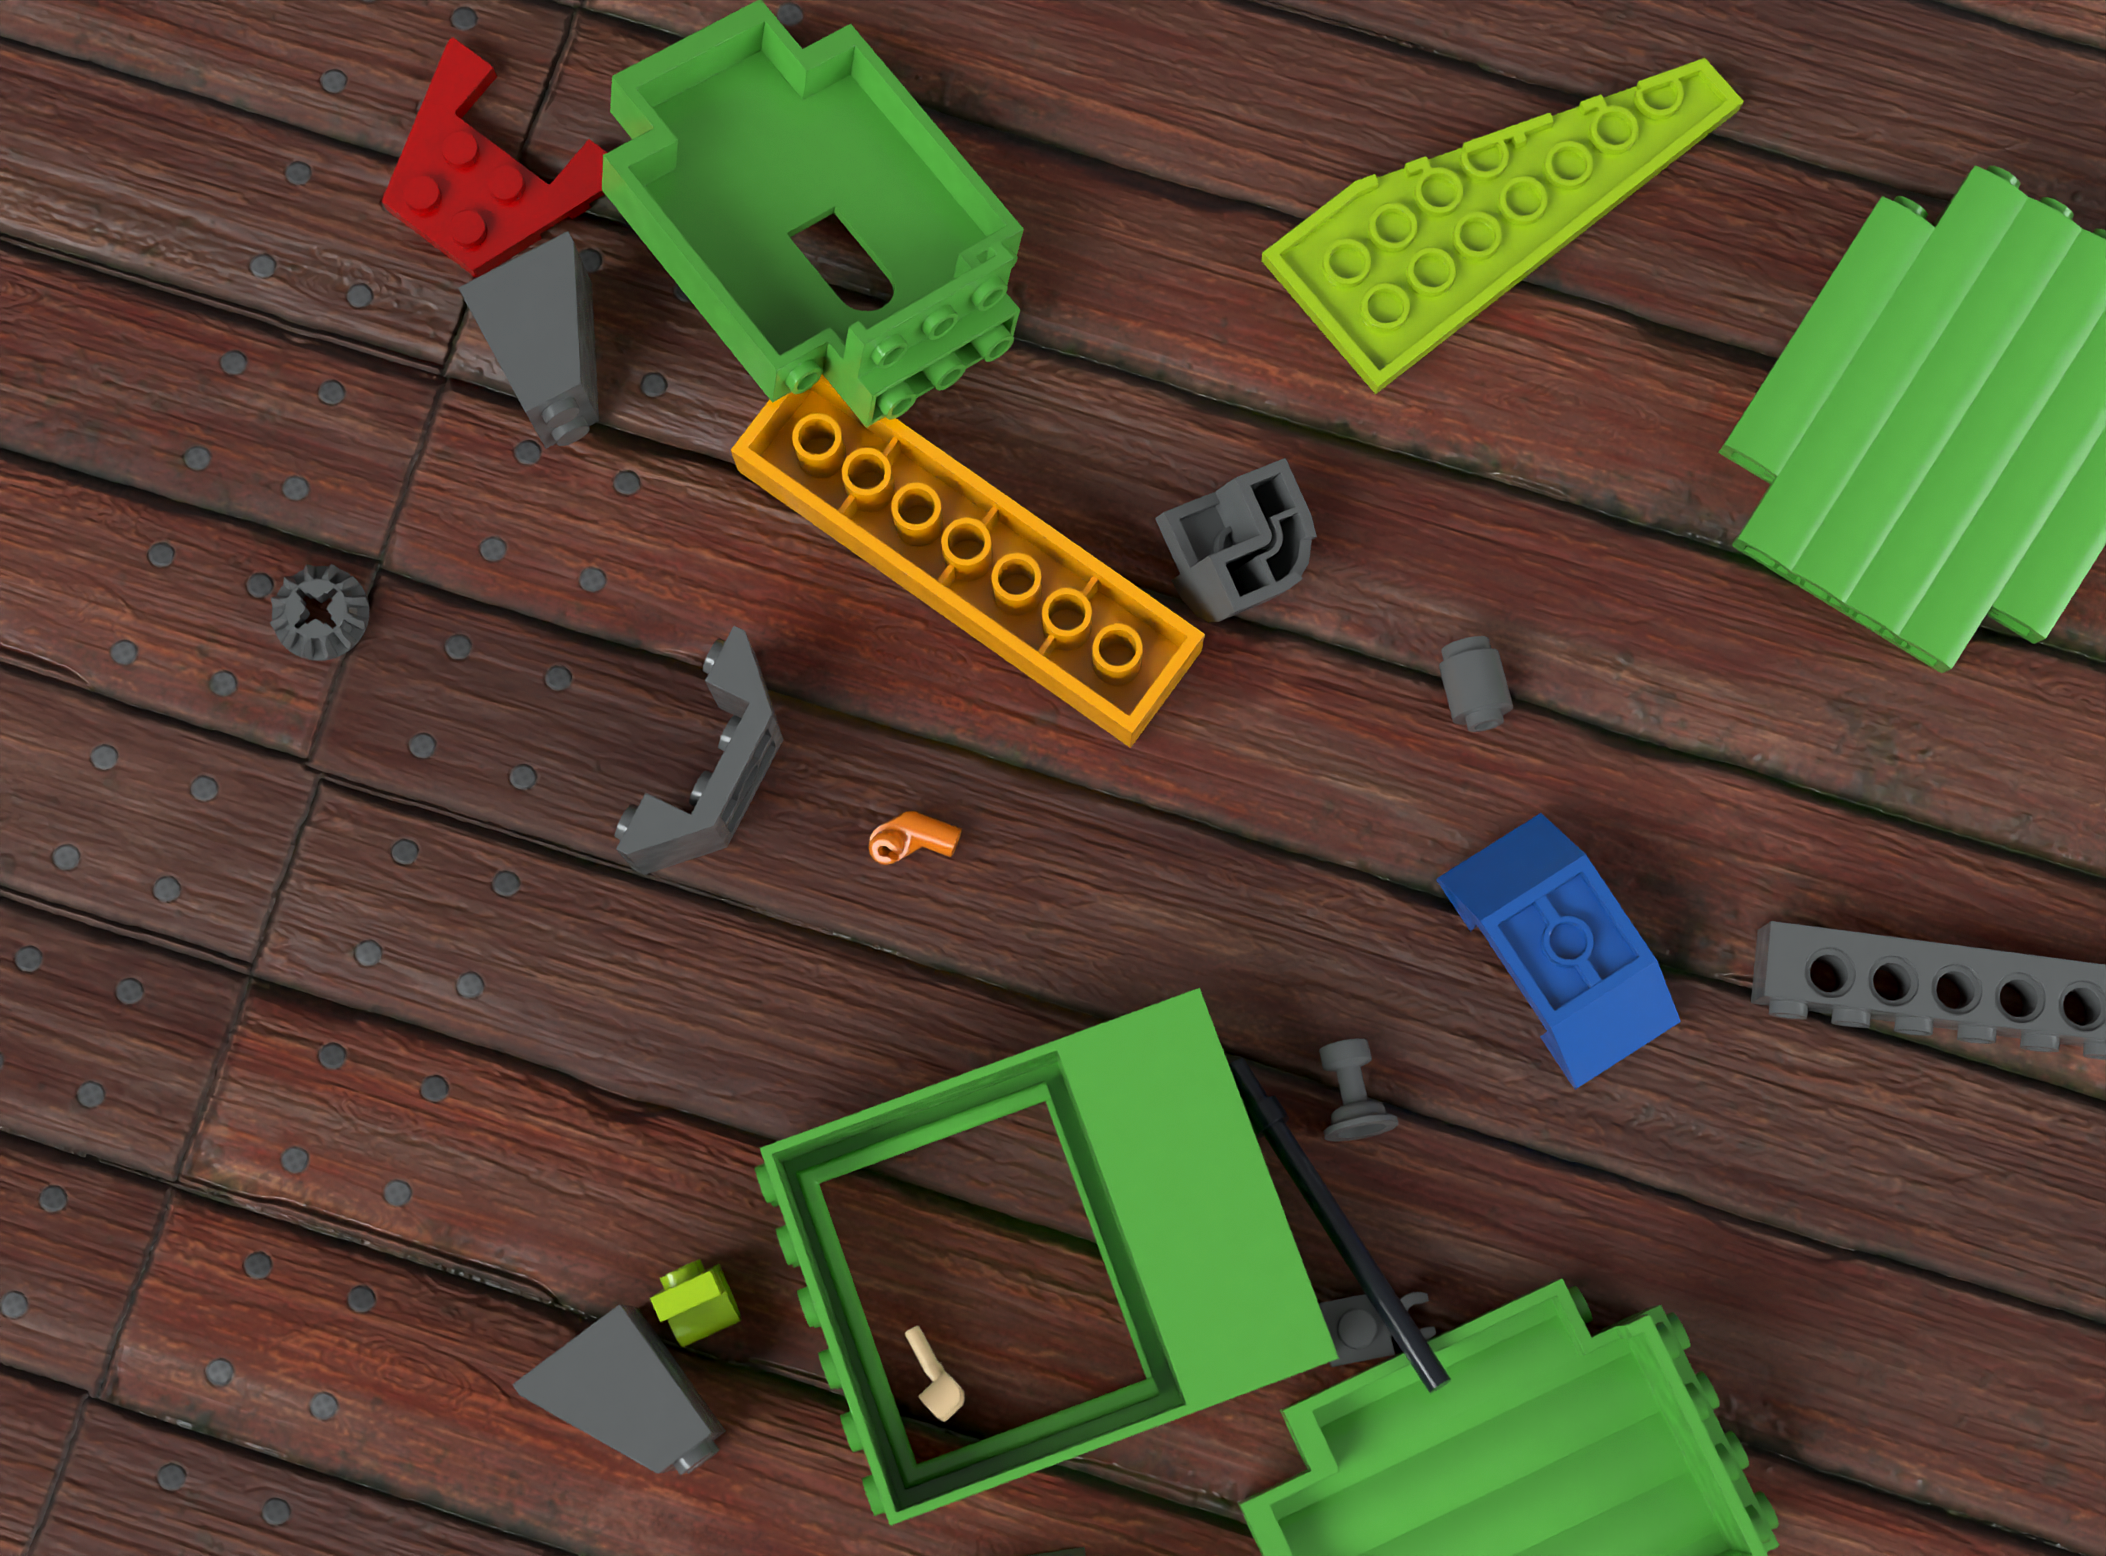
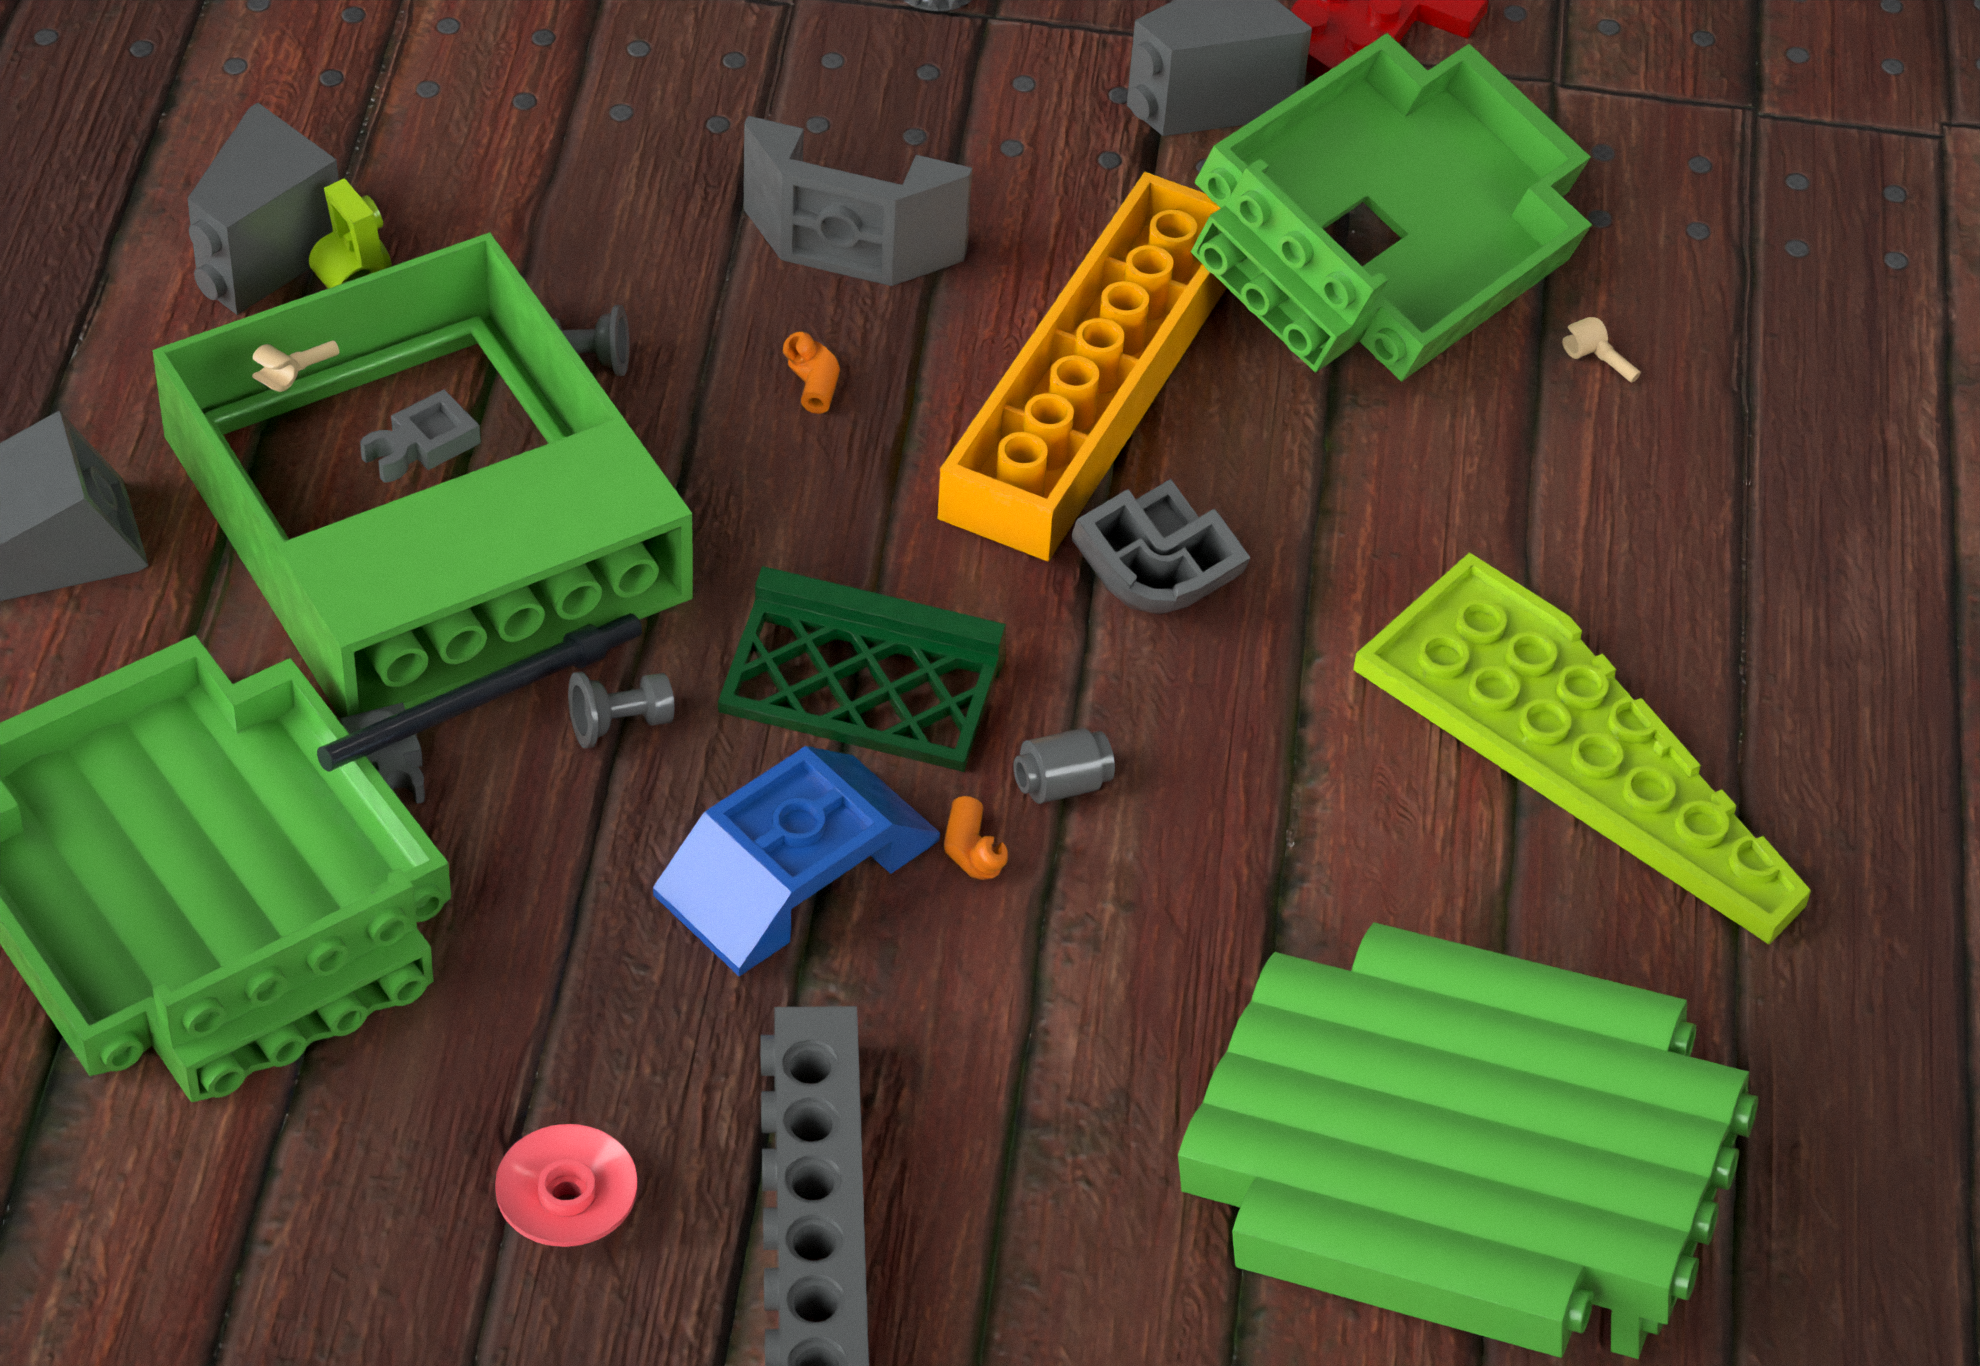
camera: 75 degrees right, 30 degrees down
none -> dark grey plate [360,389,481,483]
none -> coral dish [495,1124,638,1247]
none -> dark grey piece [552,305,629,376]
none -> dark green fence [718,566,1006,772]
none -> orange arm [944,796,1008,880]
none -> tan hand [1562,317,1641,383]

